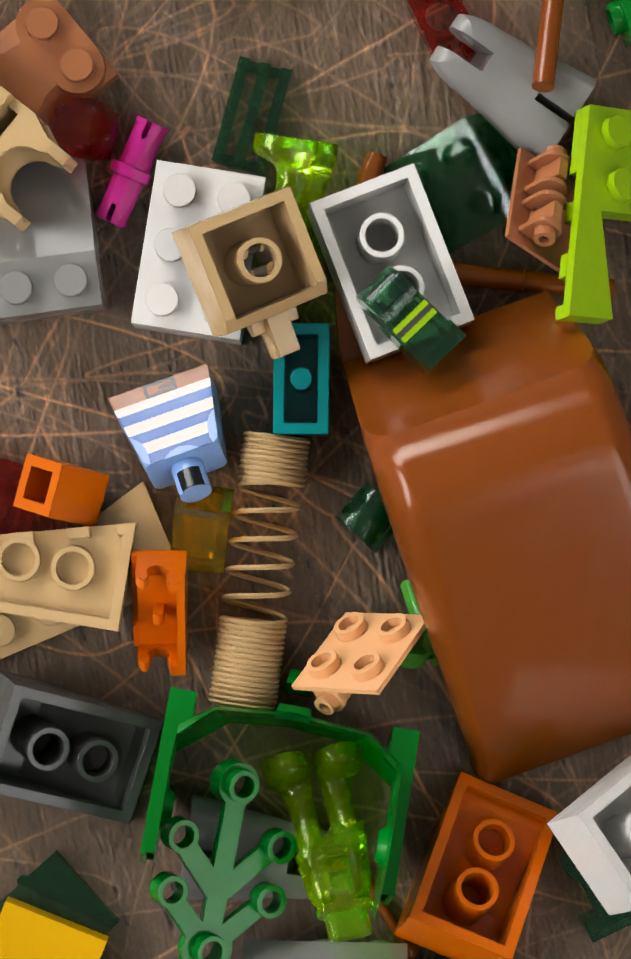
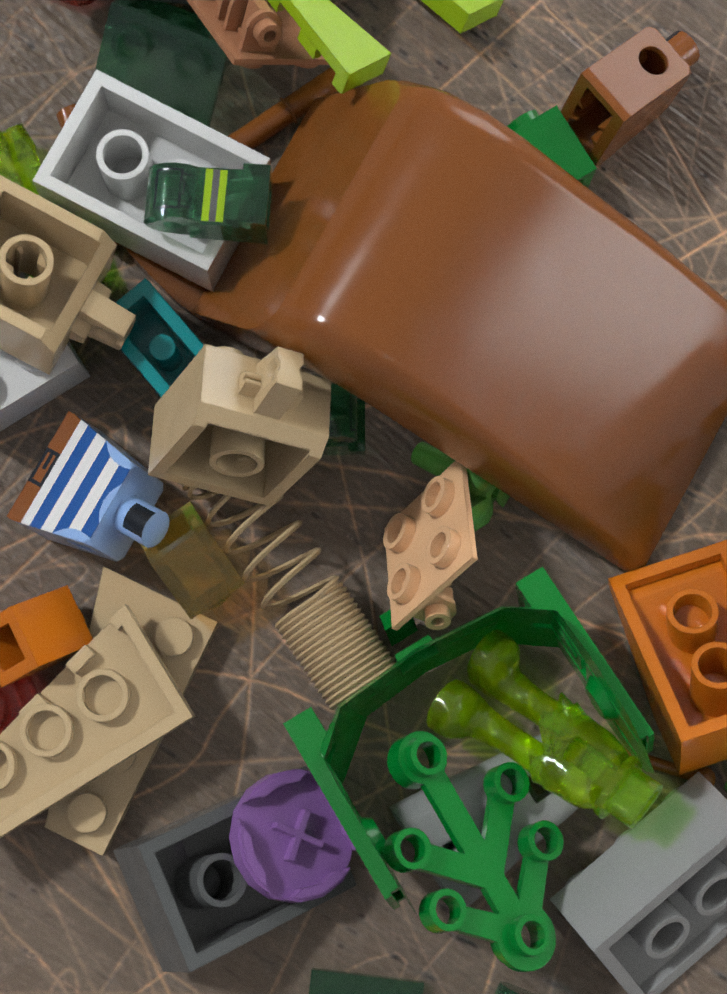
camera: 35 degrees left, 5 degrees down
orange hinge [131,550,188,676] -> none
none -> tan hinge [148,344,331,506]
none -> medium lavender tile [229,769,356,903]

